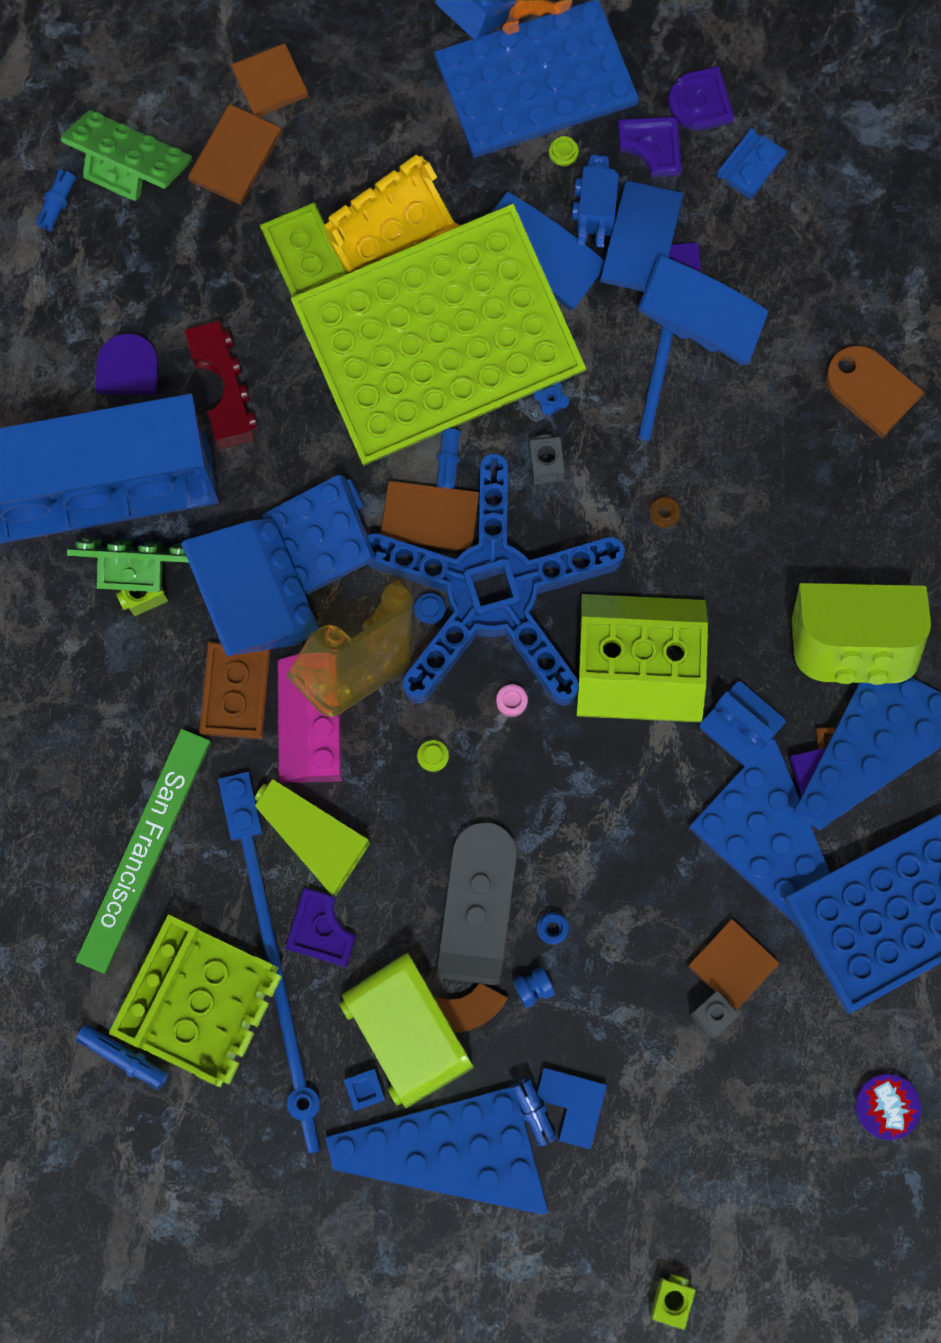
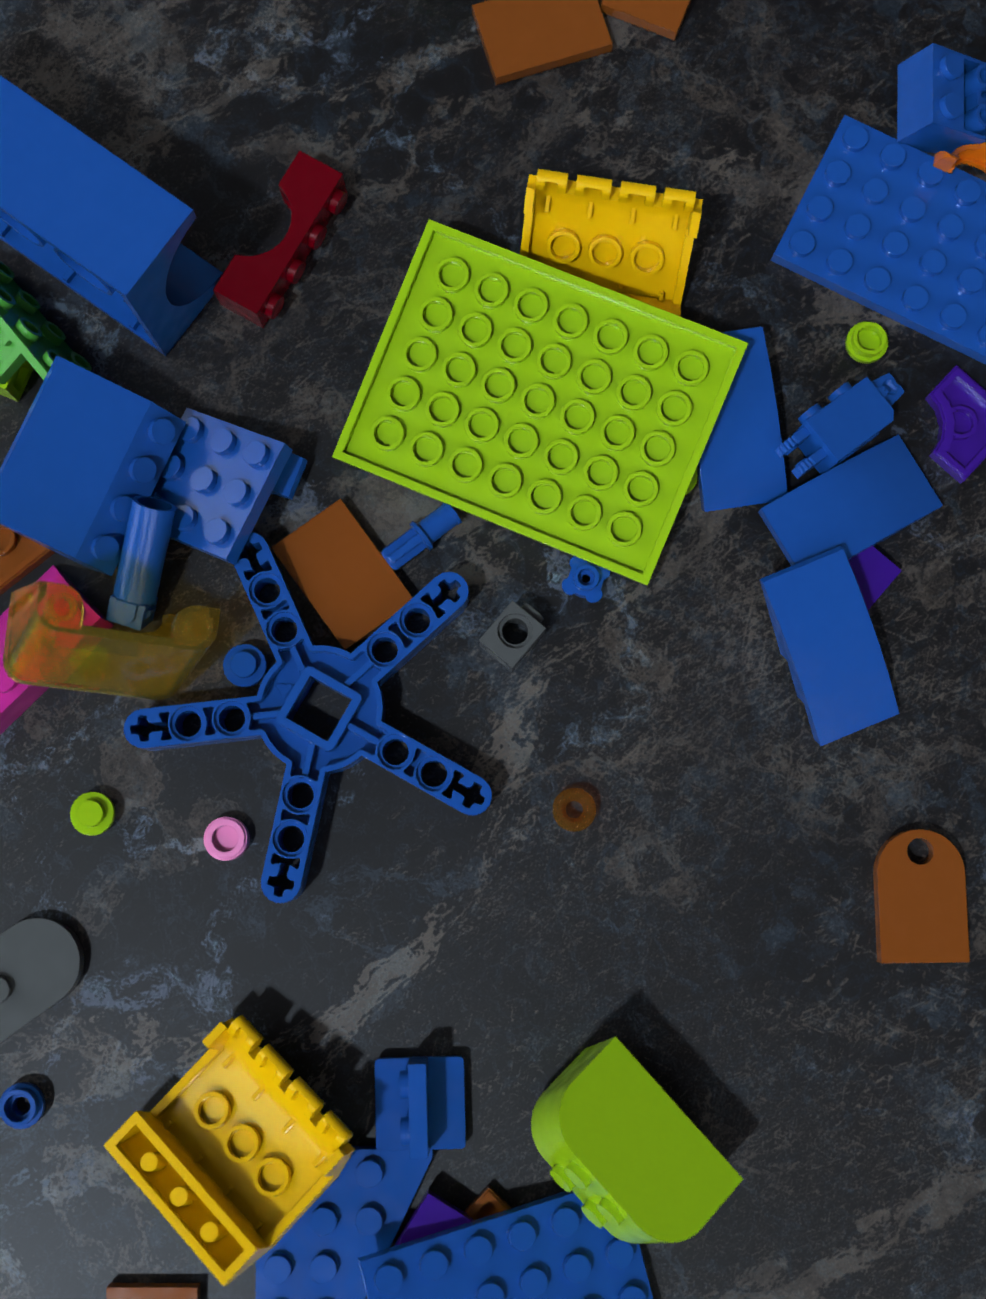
camera: 45 degrees right, 5 degrees up
dark purple tile [96,334,159,394] -> none
lime tile [260,203,347,297] -> none
lime slope [577,594,708,723] -> none
blue bar [638,326,673,441] -> none
none -> yellow slope [103,1015,355,1286]
none -> blue piece [105,496,177,631]

